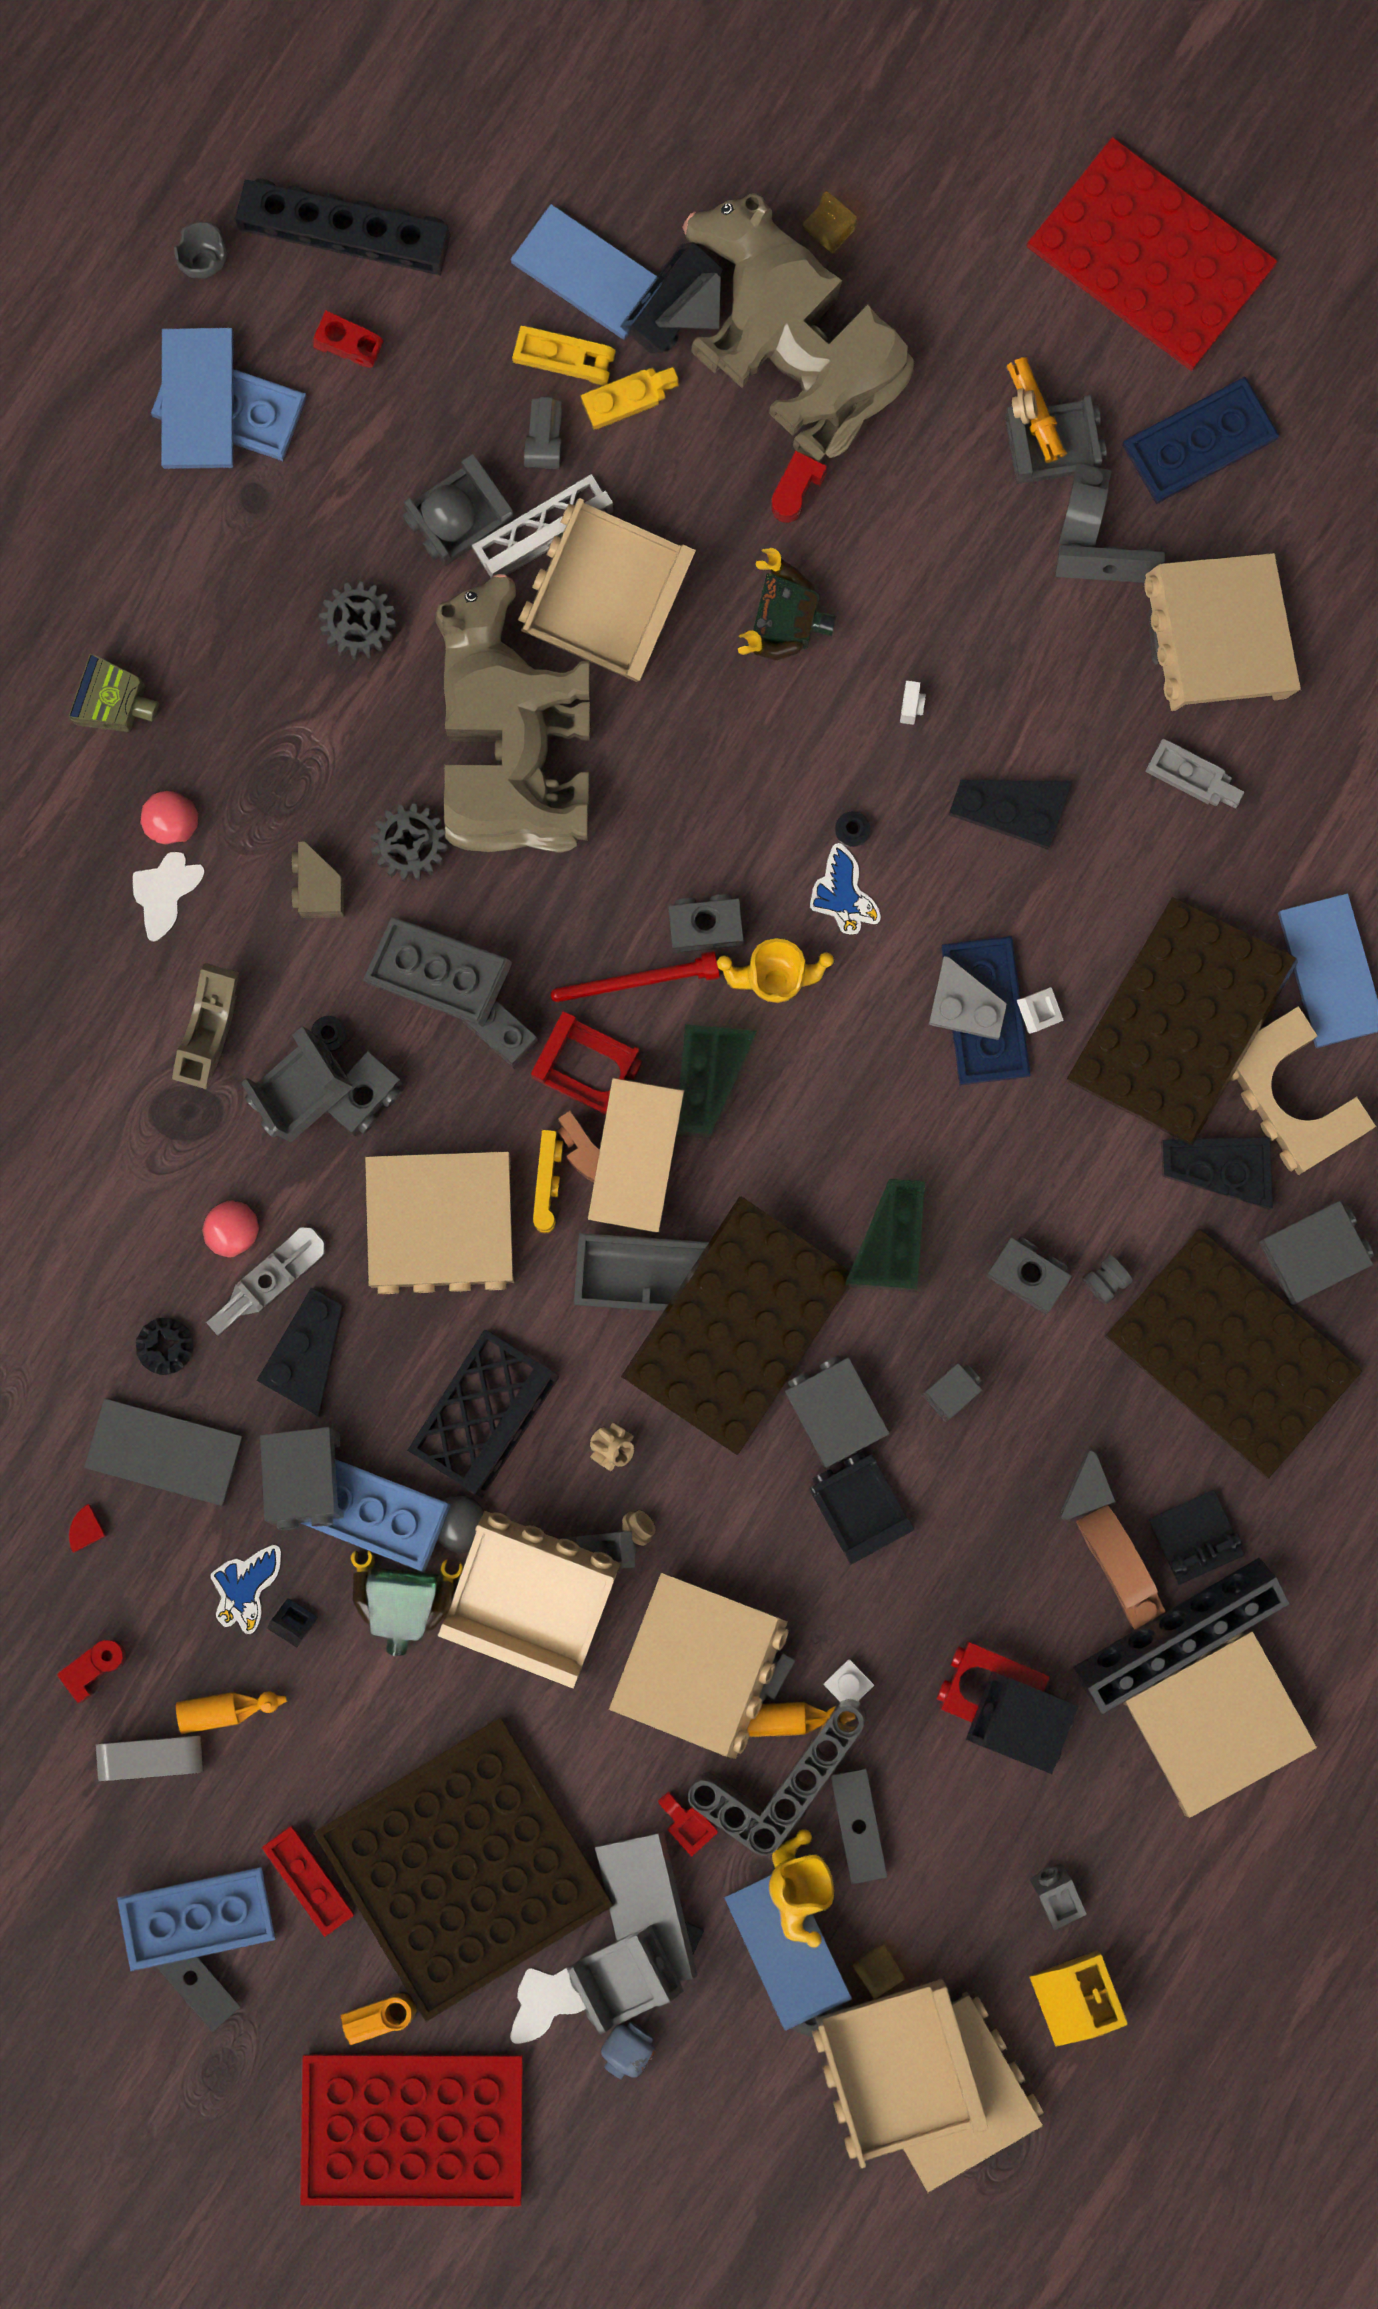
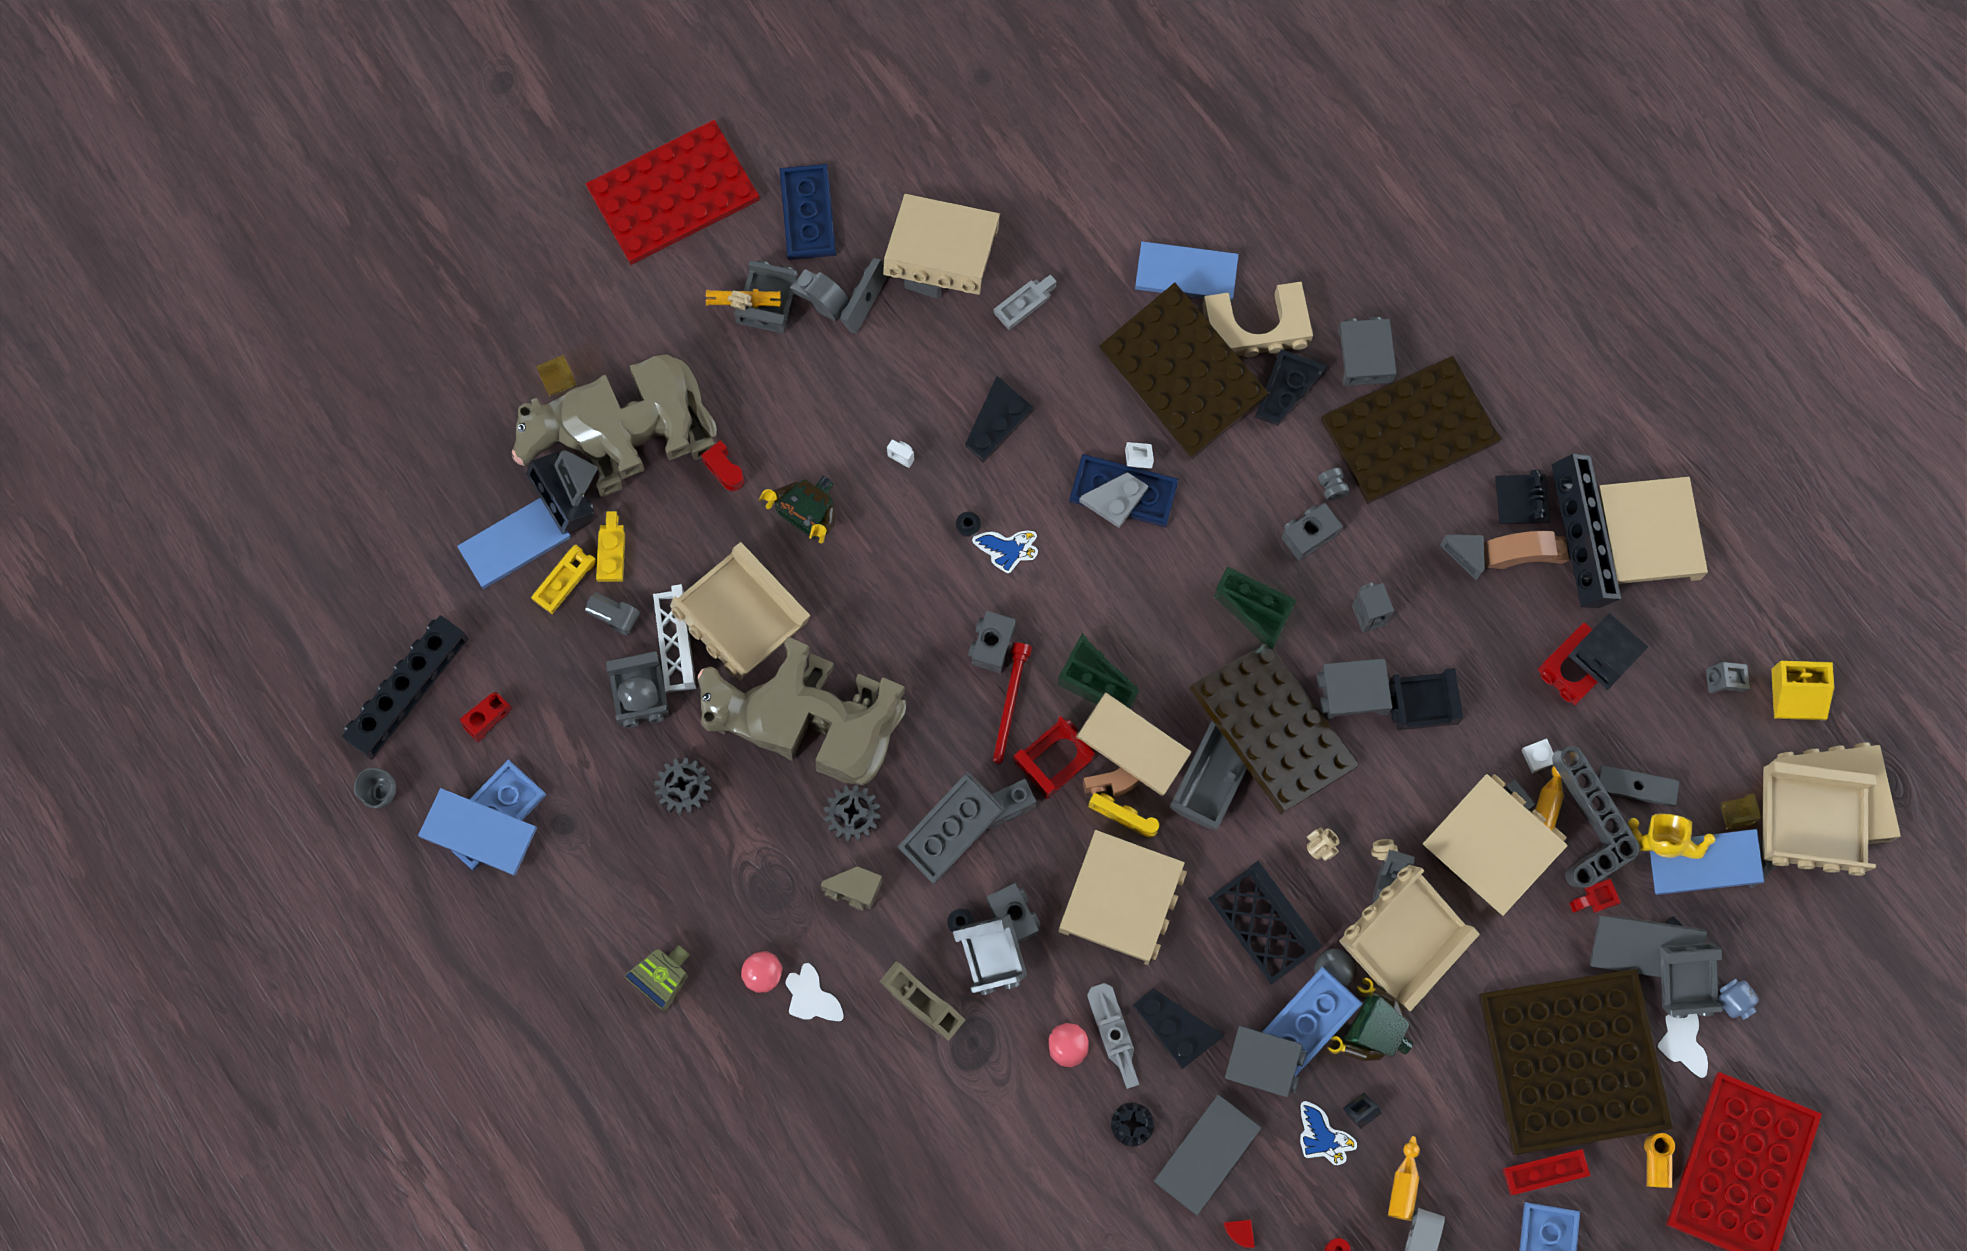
camera: 70 degrees left, 10 degrees down
yellow piece [717,938,834,1003] -> none

